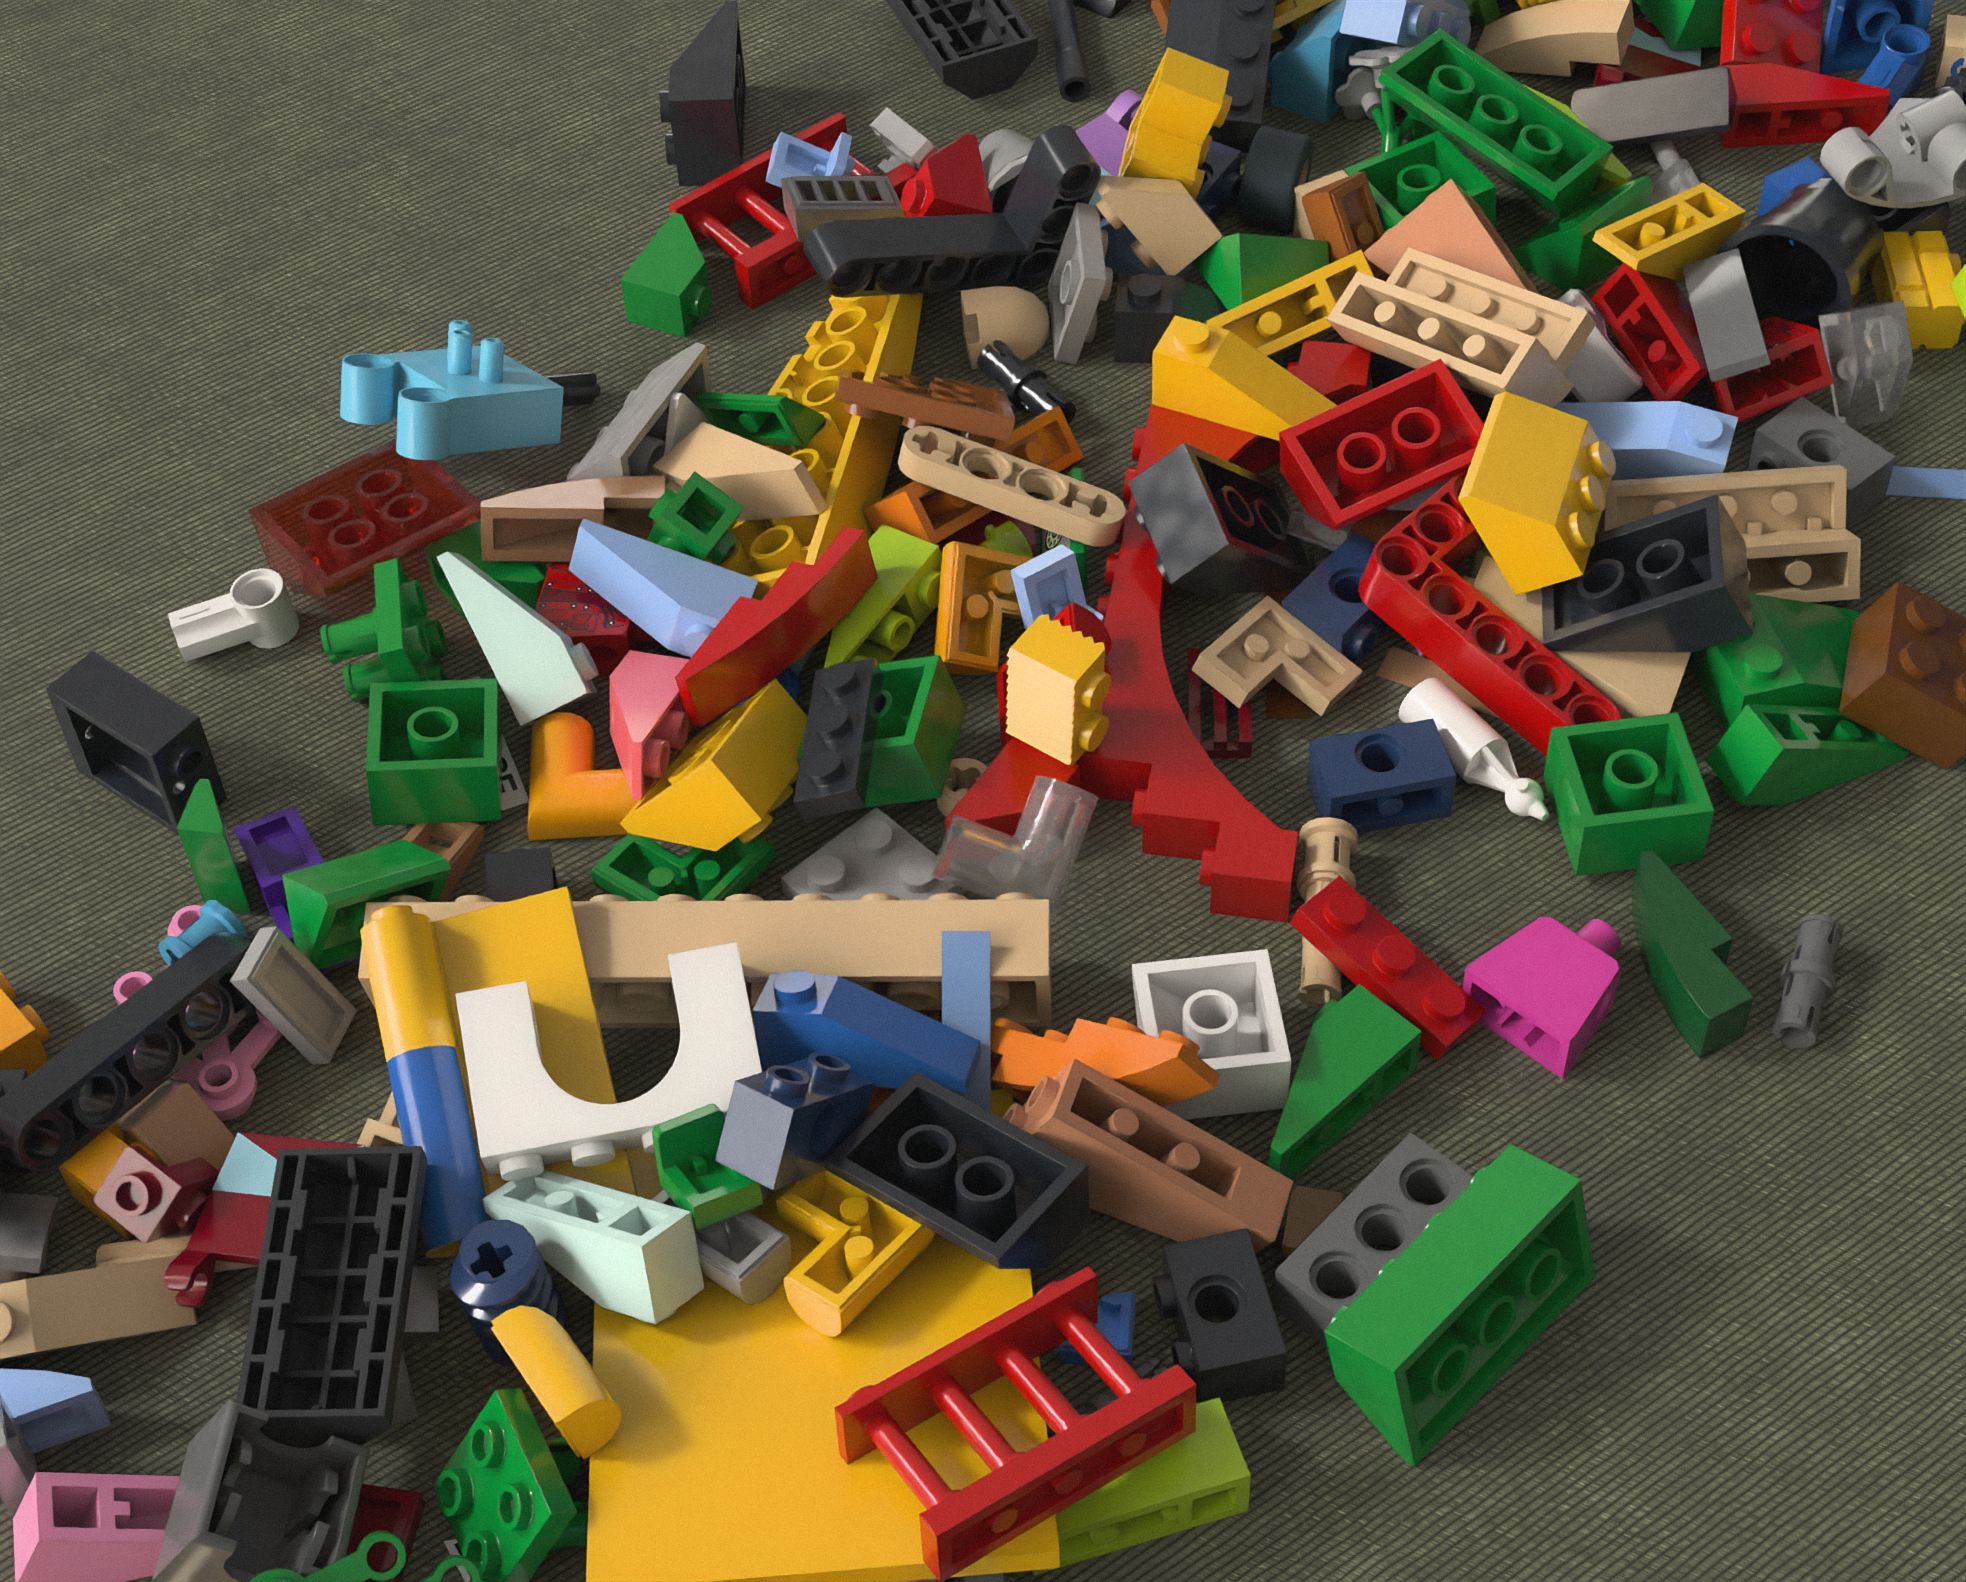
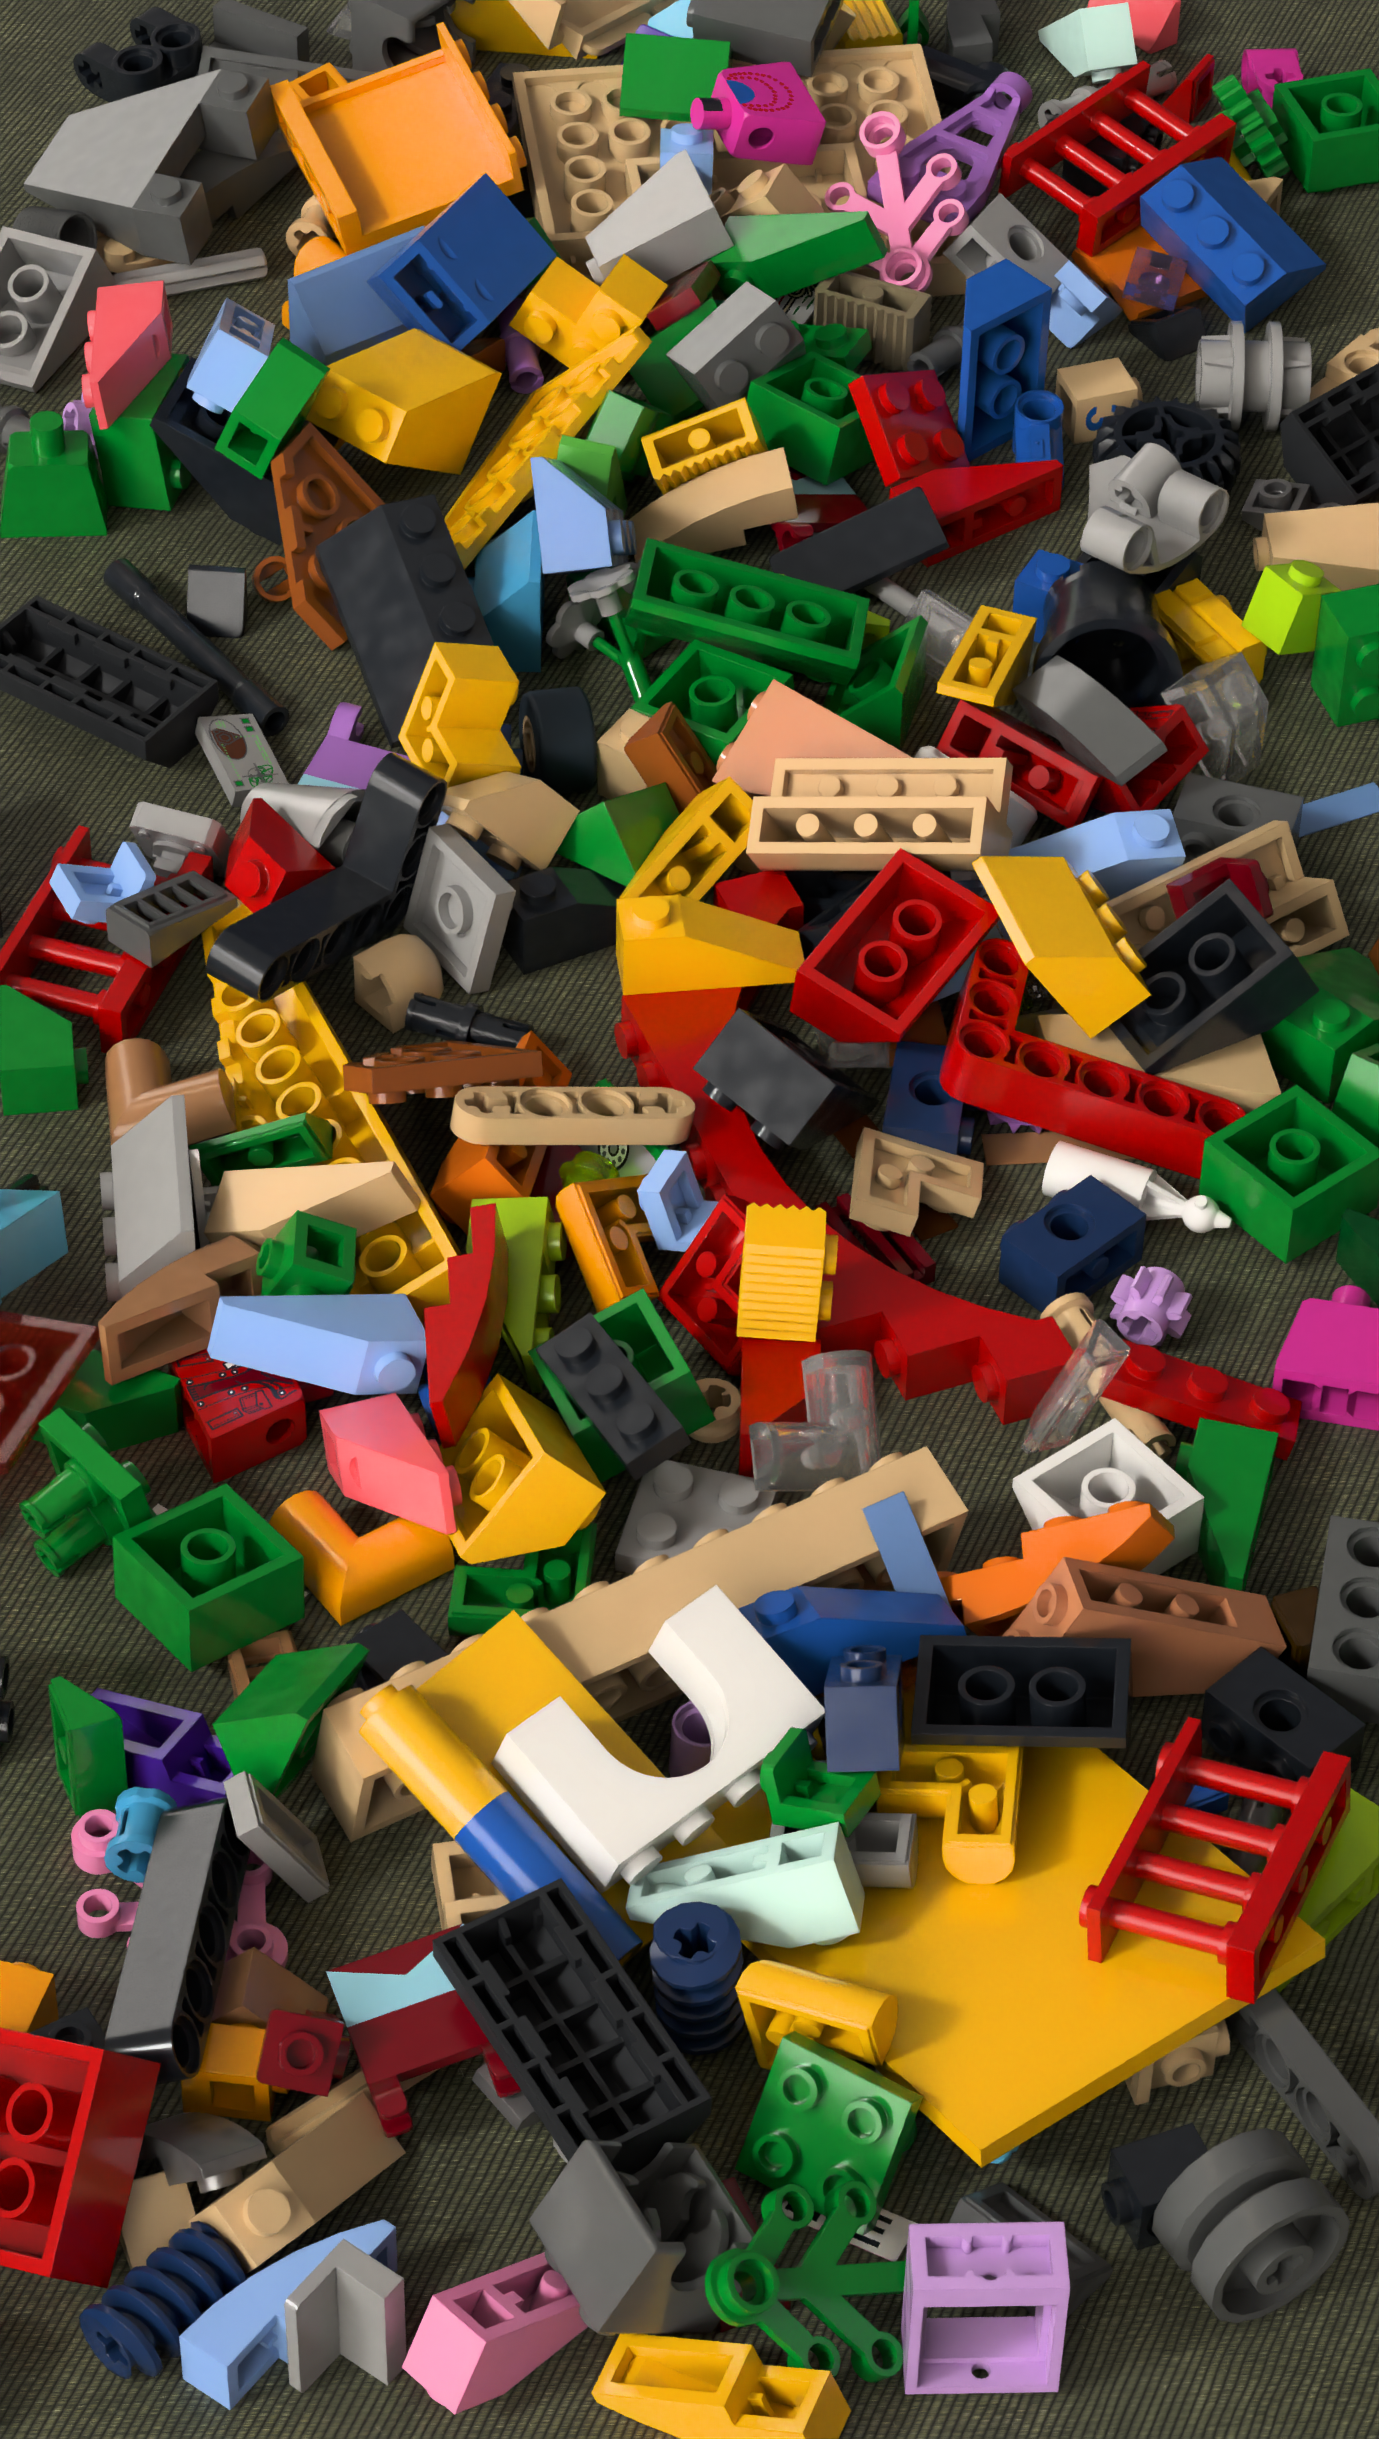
camera: 35 degrees left, 5 degrees down
light aqua slope [437,551,599,726] -> none
none -> medium nougat brick [104,1038,237,1145]
none -> light grey tile [195,714,289,807]
none -> clear slope [1020,1319,1131,1454]
none -> lavender gear [1109,1266,1192,1346]
none -> dark red bracket [1166,857,1274,920]

